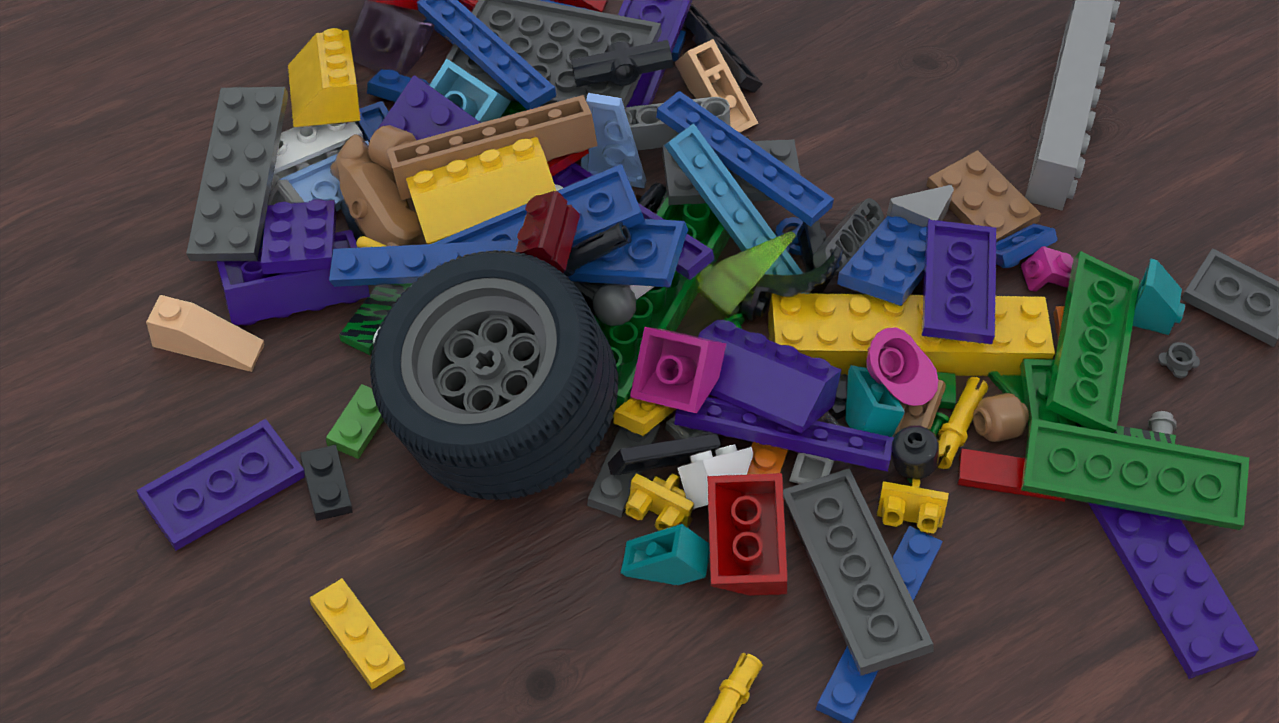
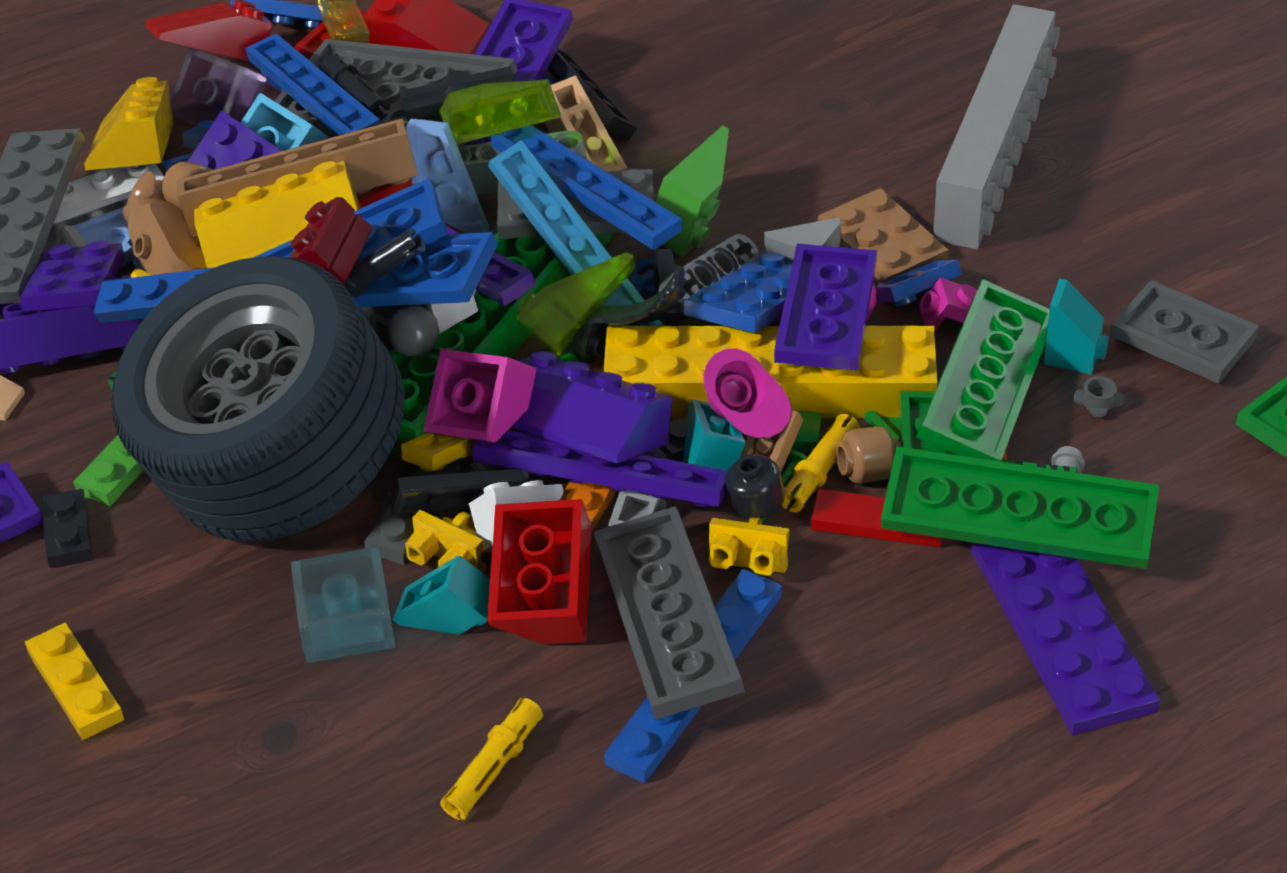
camera: 10 degrees right, 10 degrees down
none -> clear light blue brick [291,547,396,663]
none -> black pin [318,51,390,121]
none -> clear neon green slope [440,80,561,144]
none -> bright green slope [656,125,729,258]

